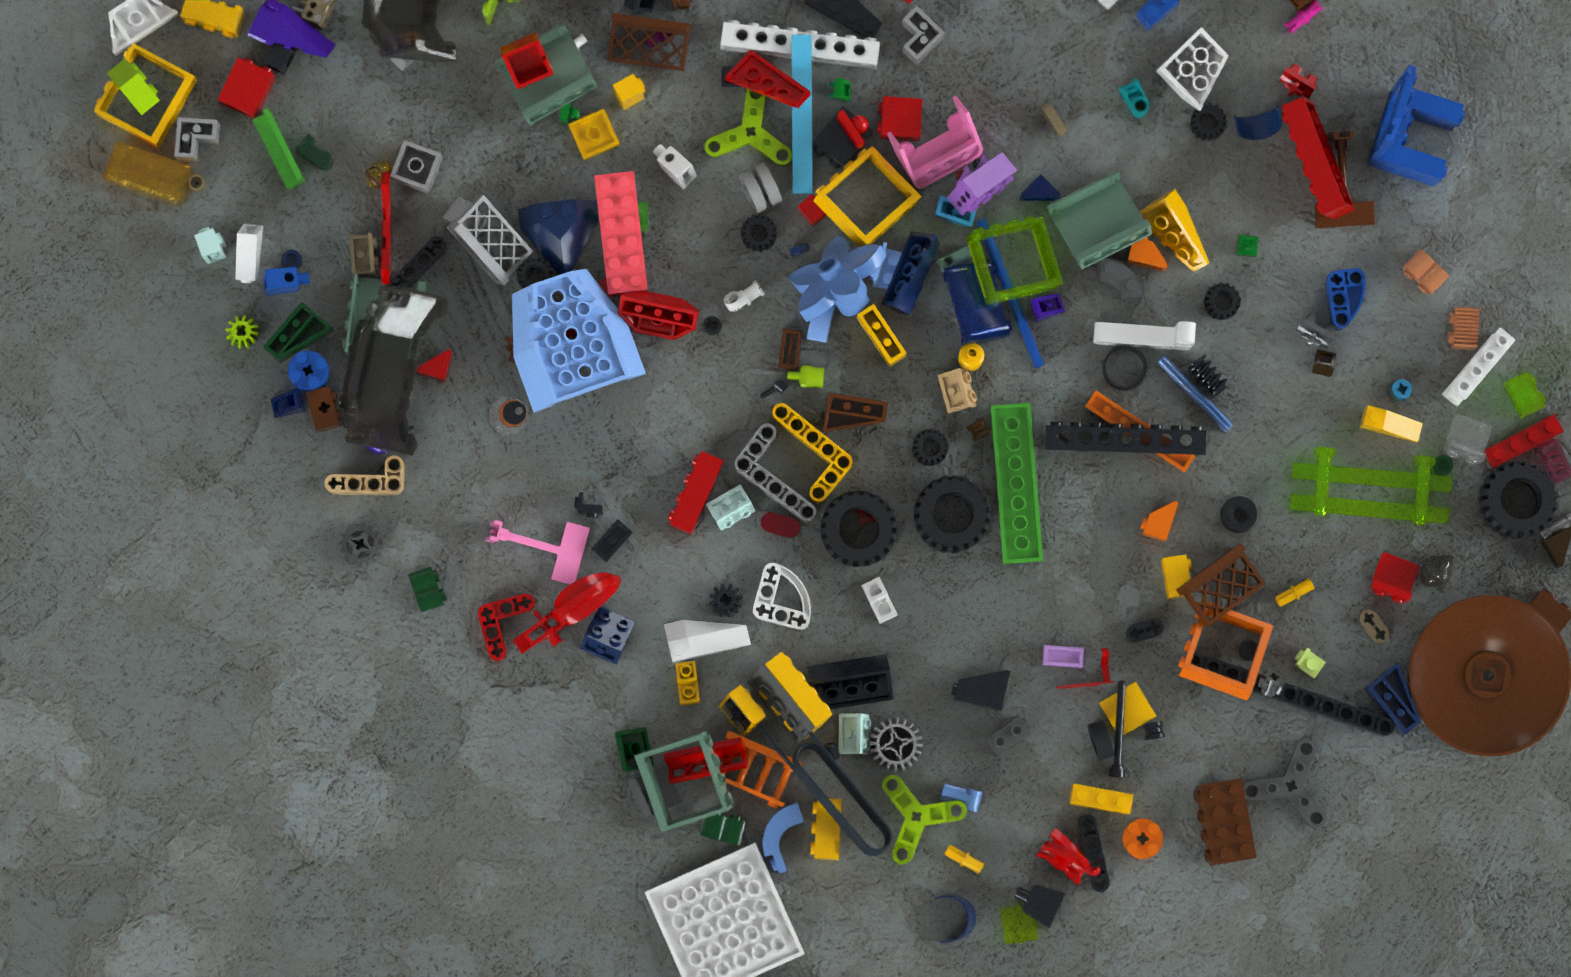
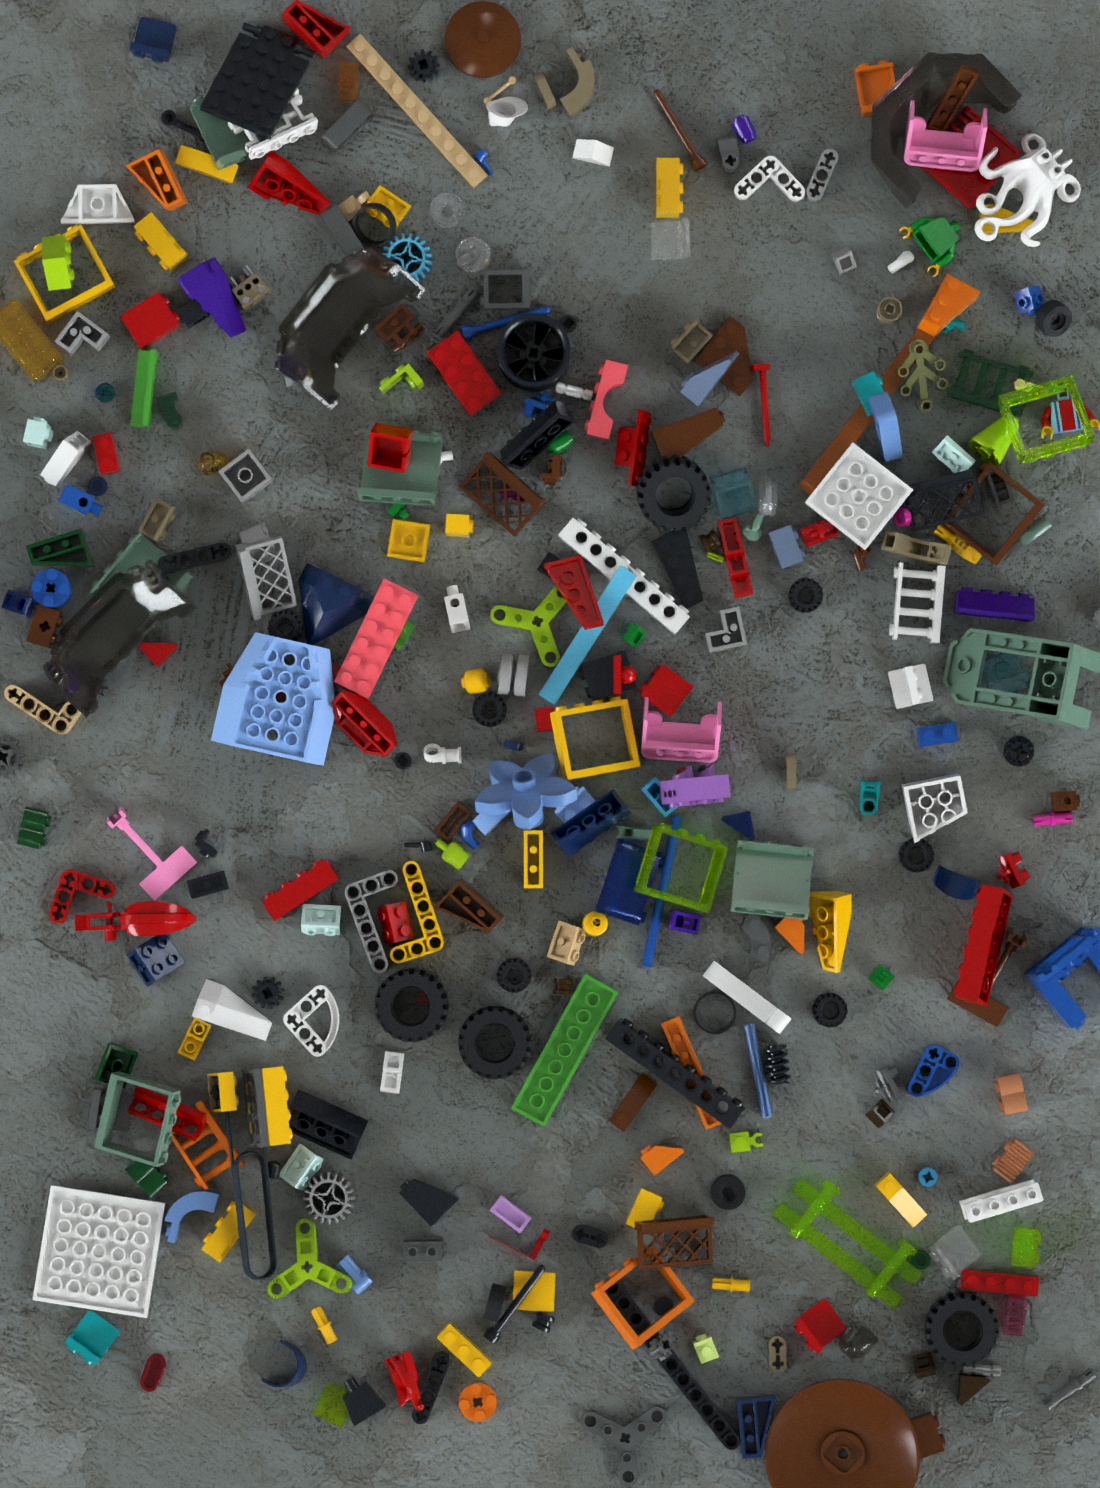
camera: 35 degrees right, 5 degrees up
lime gear [225,315,260,349] -> none
red tile [380,172,392,284] -> none
tile [489,395,529,436] -> none
dark red tile [761,512,800,538] -> none
reddish brown bracket [1193,778,1256,866] -> none
none -> red brick [92,432,121,476]
none -> tile [95,383,115,403]
none -> red bracket [378,901,414,944]
none -> yellow head [461,668,491,694]
none -> blue arm [461,821,480,850]
none -> reddish brown slope [608,1073,657,1132]
none -> lime plate [729,1131,764,1153]
none -> dark brown slope [912,1352,936,1379]

